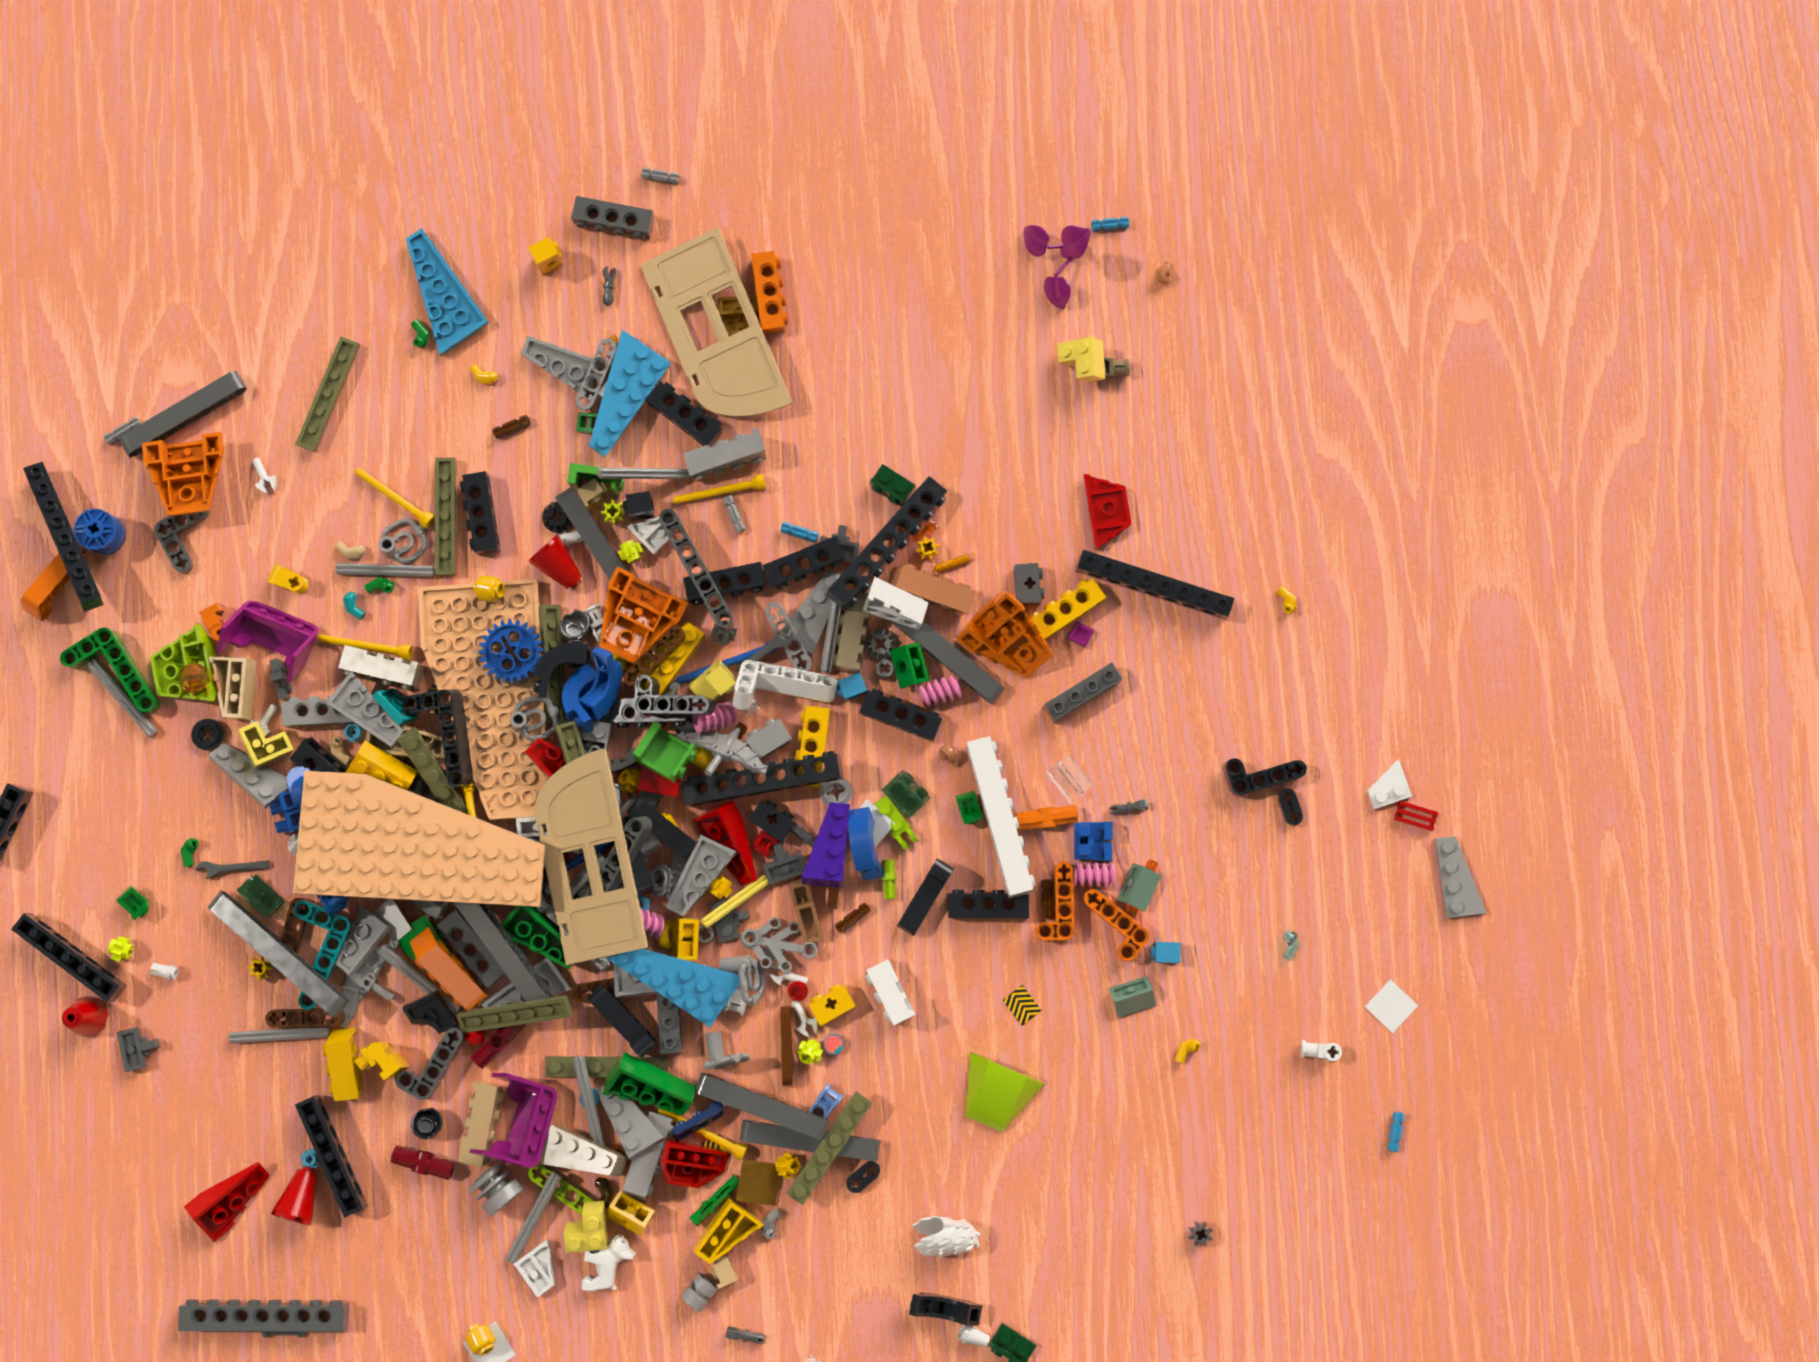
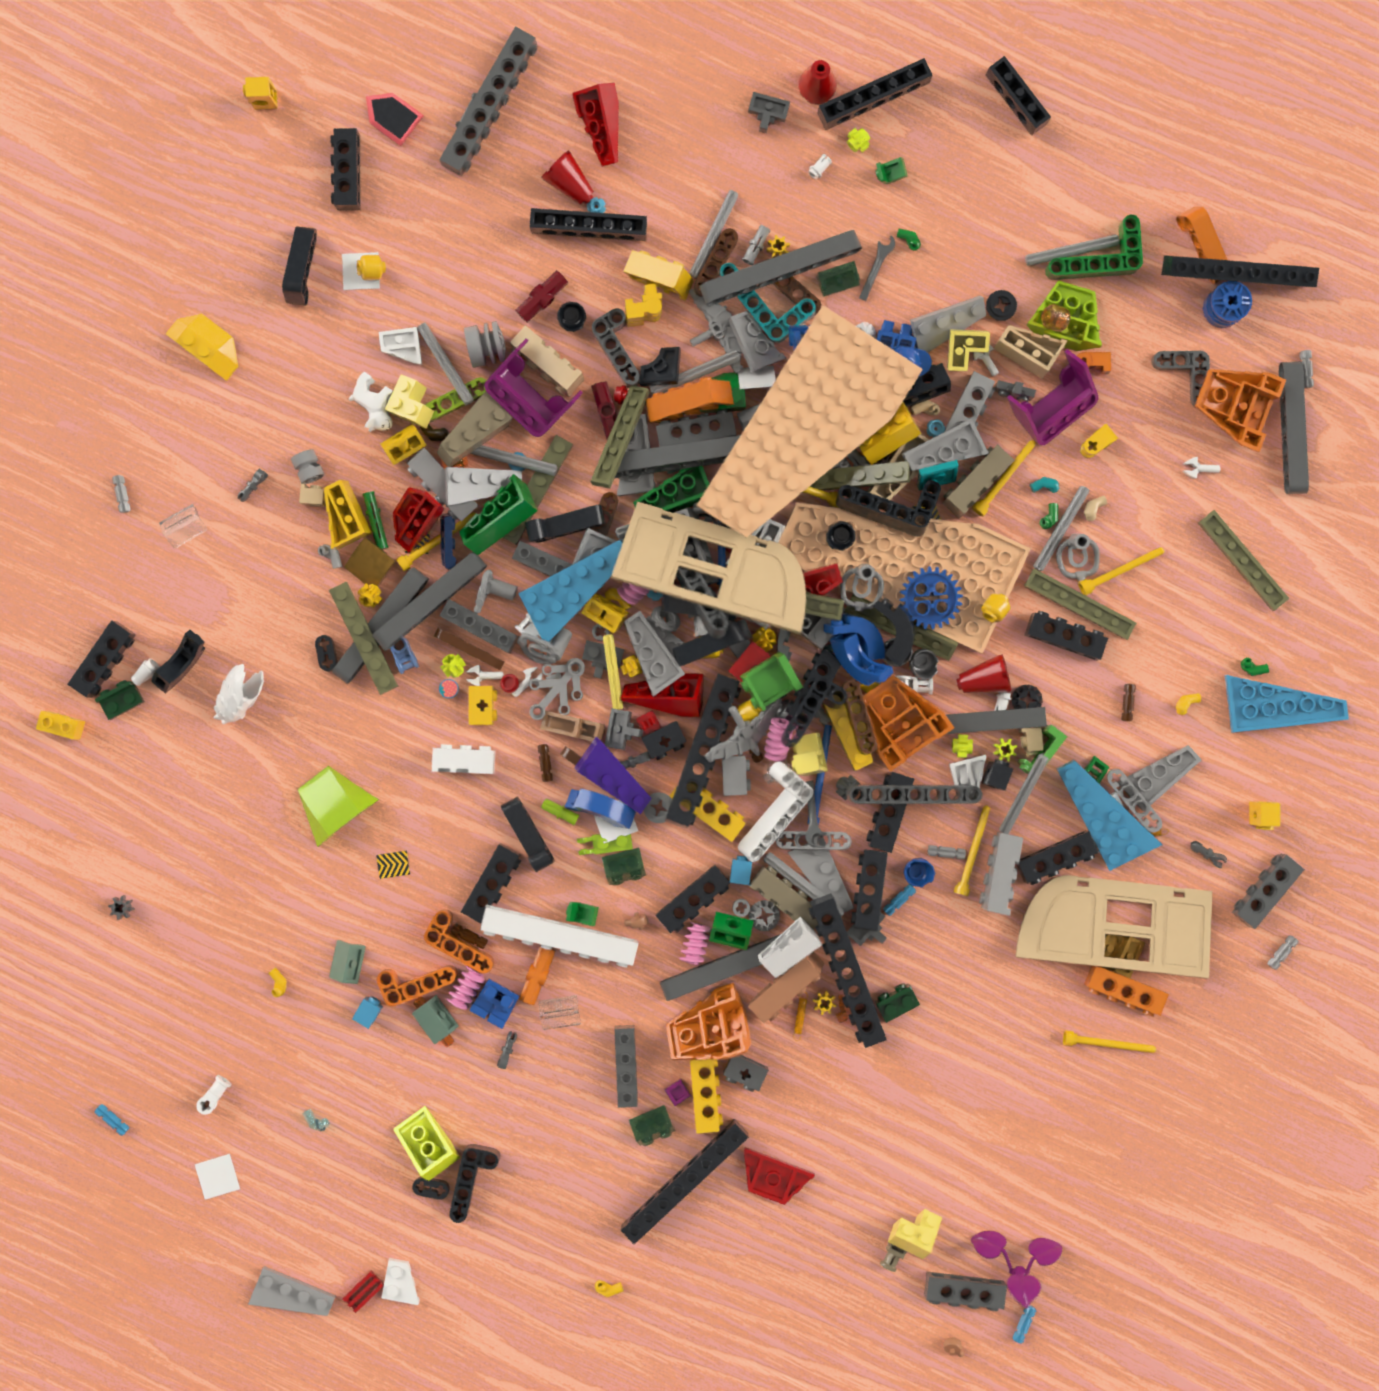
camera: 125 degrees right, 5 degrees up
none -> neon yellow slope [393,1106,461,1181]
none -> dark grey brick [440,599,519,654]
none -> clear green bracket [629,1105,676,1146]
none -> light grey pin [742,225,771,265]
none -> black hair [826,521,855,551]
none -> blue hair [903,858,935,887]
none -> dark grey brick [924,1271,1007,1311]
none -> yellow piece [1063,1030,1156,1053]

